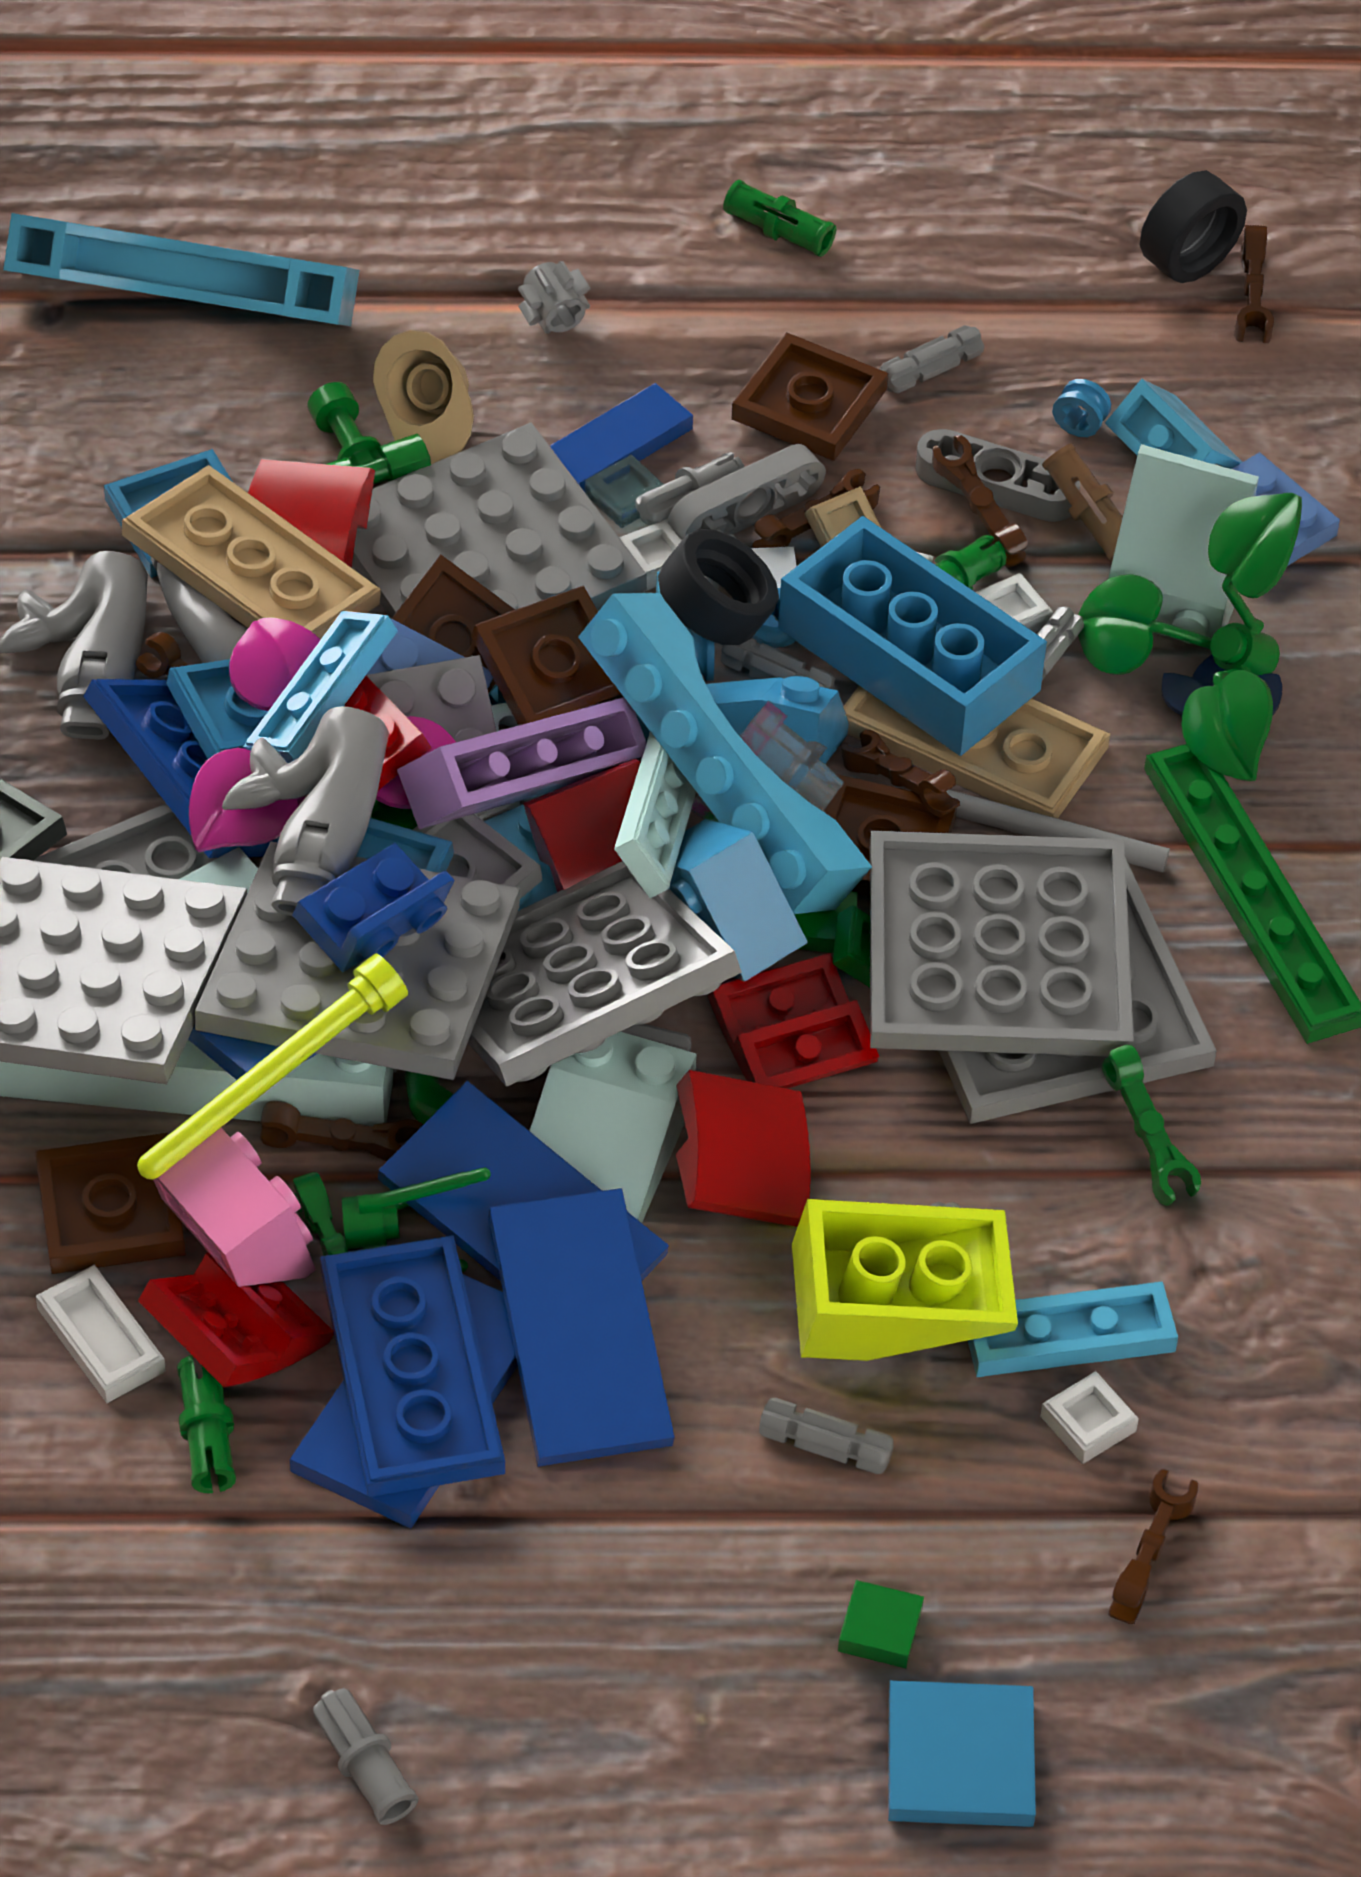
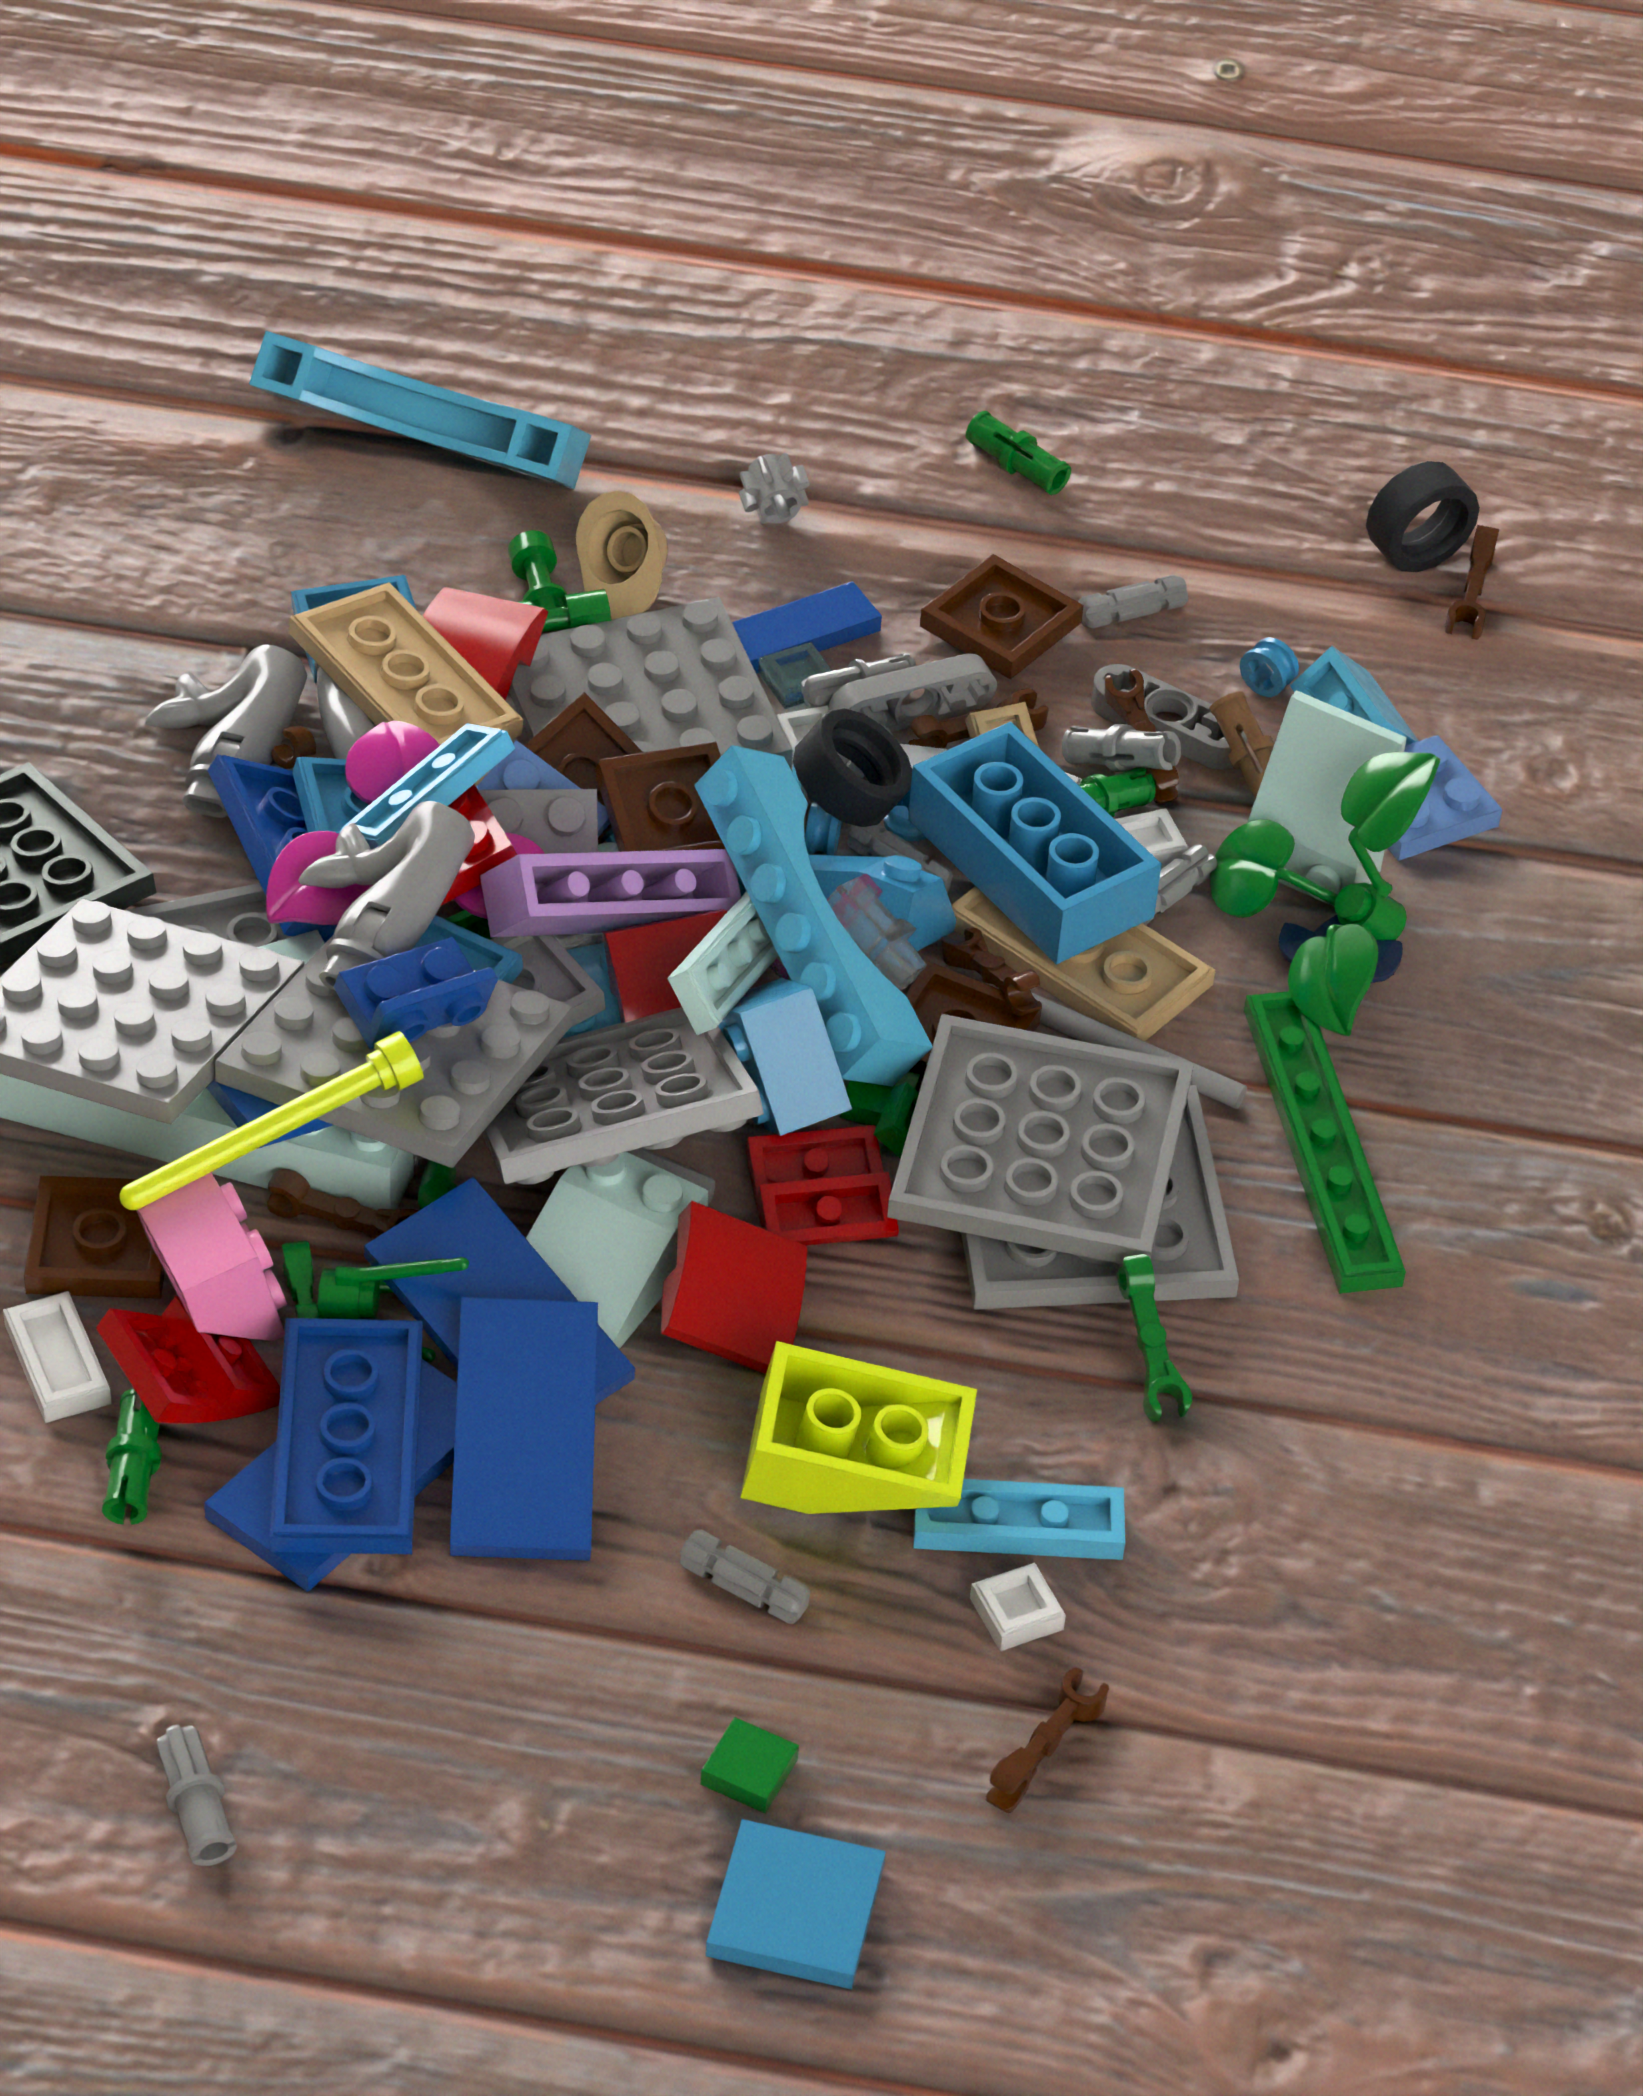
camera: 10 degrees right, 5 degrees down
none -> light grey pin [1062,724,1181,772]

